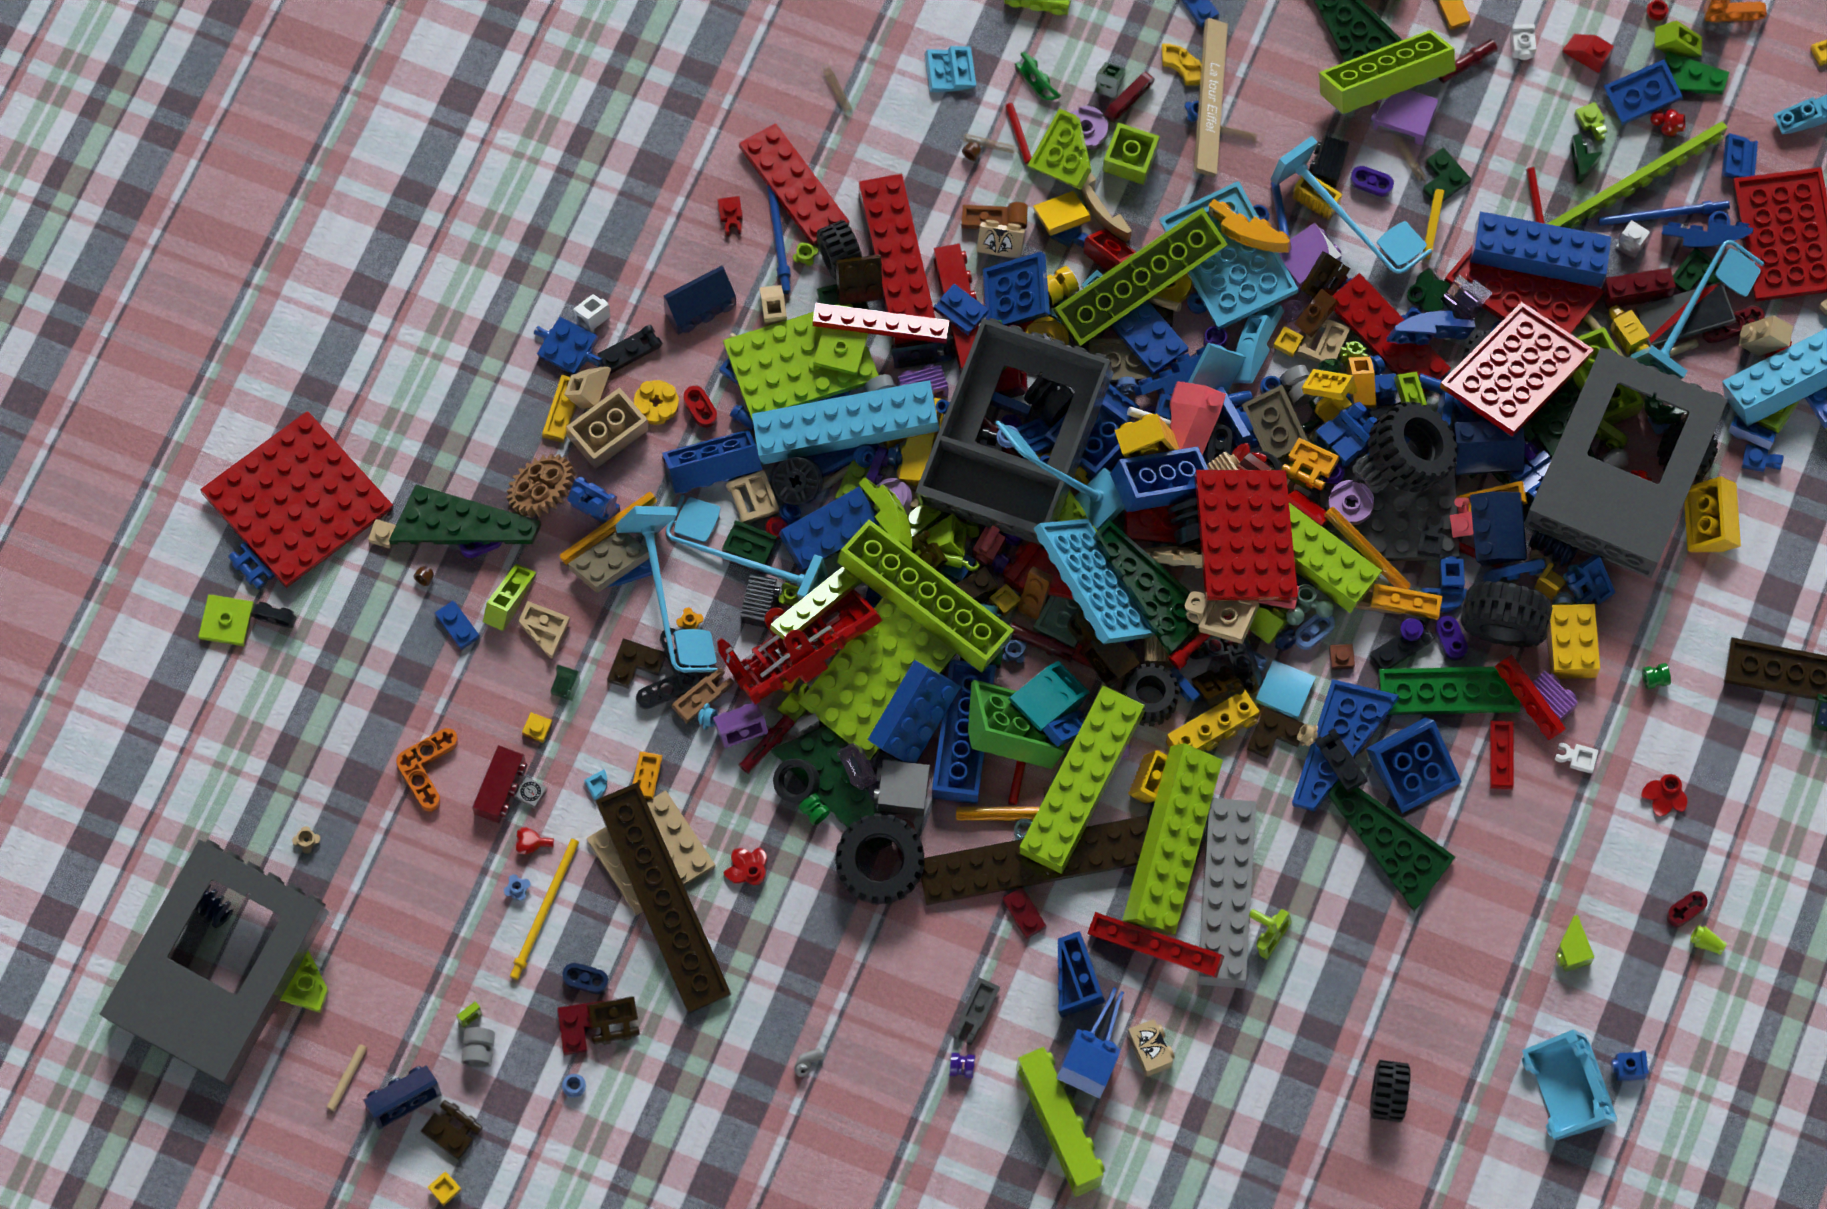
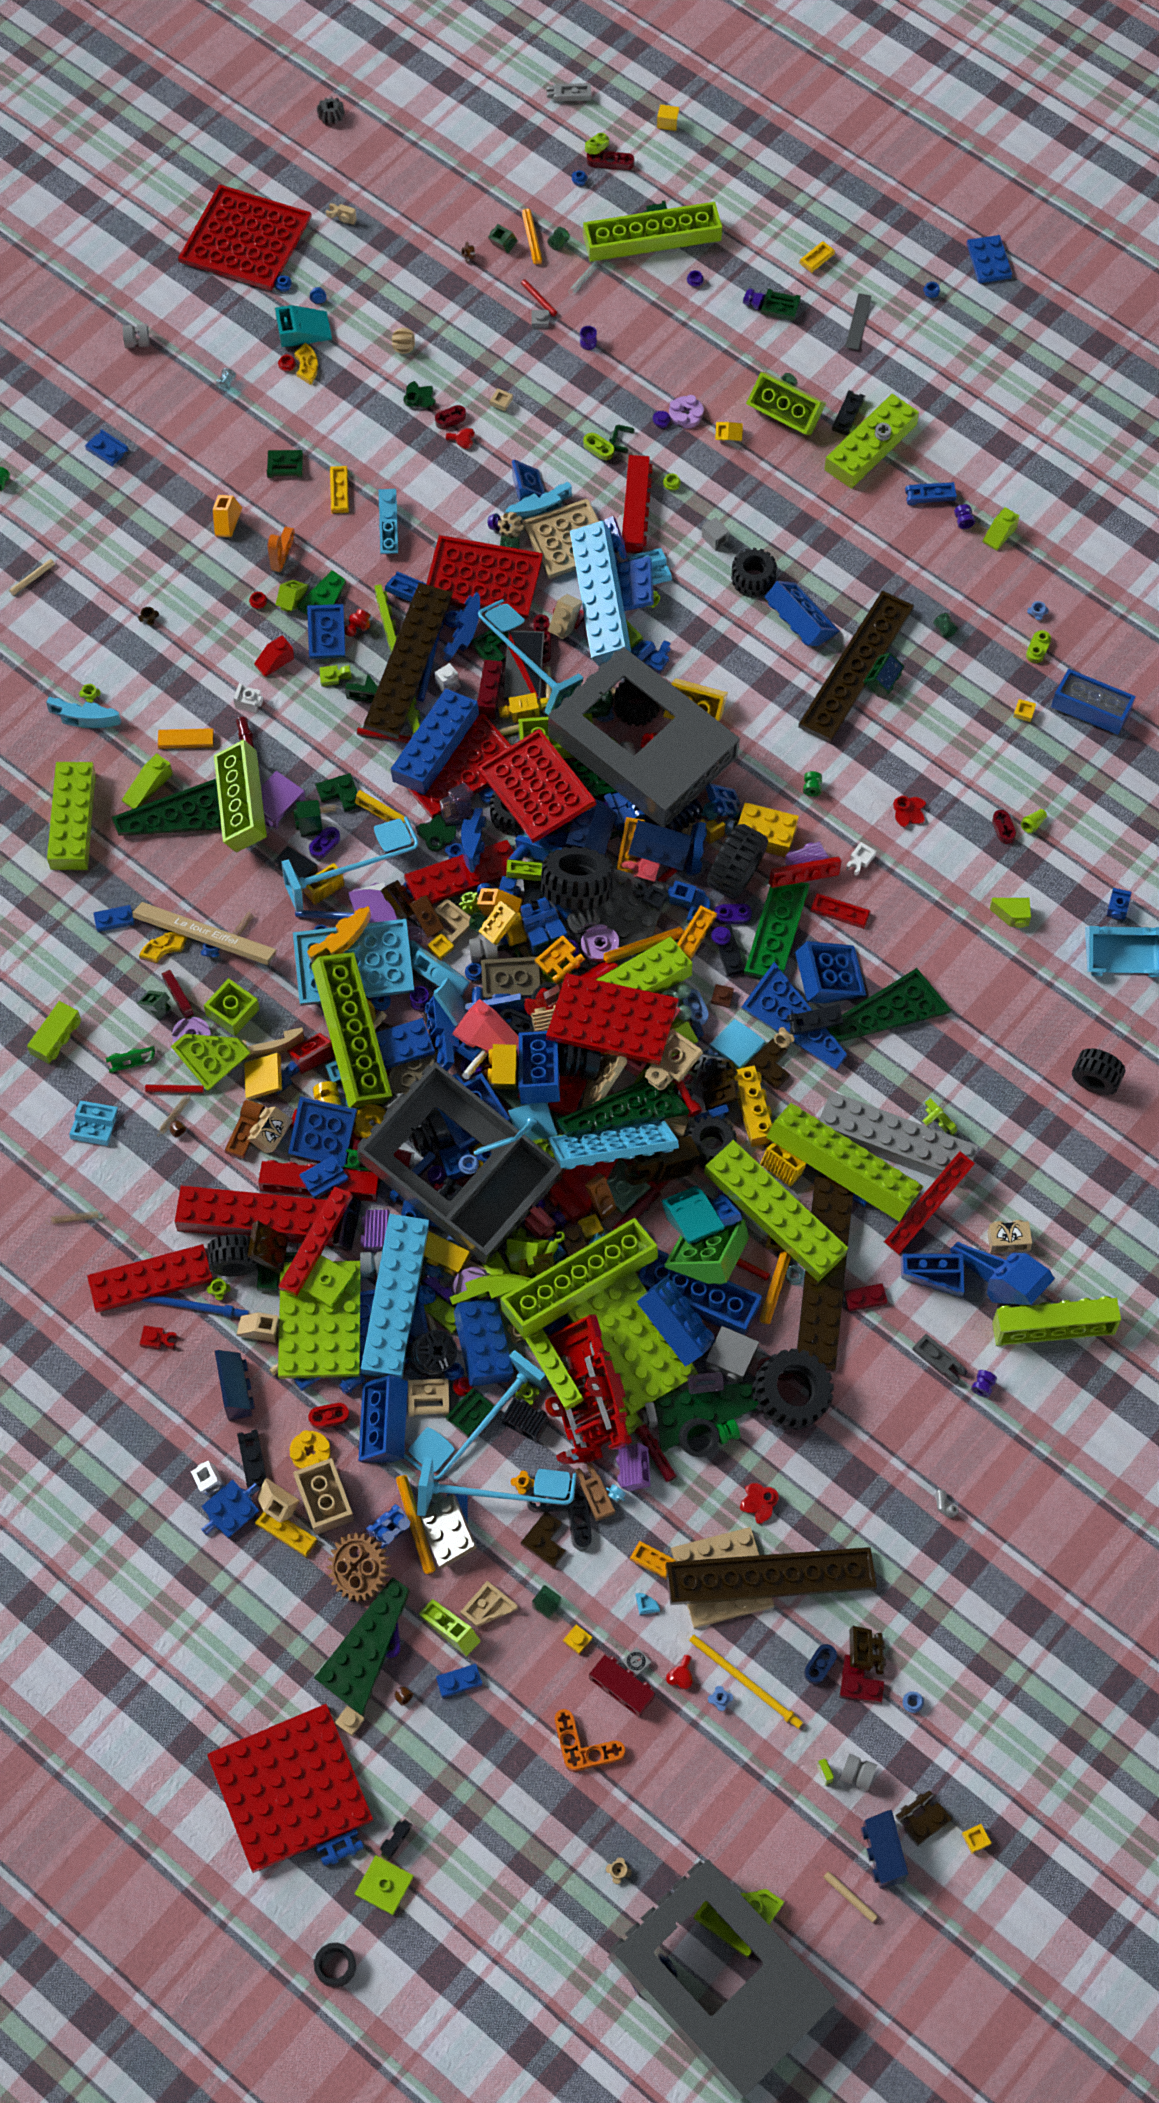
camera: 70 degrees left, 5 degrees down
none -> dark green brick [294,800,323,837]
none -> black tyre [314,1942,356,1988]
none -> dark brown plate [363,582,453,739]

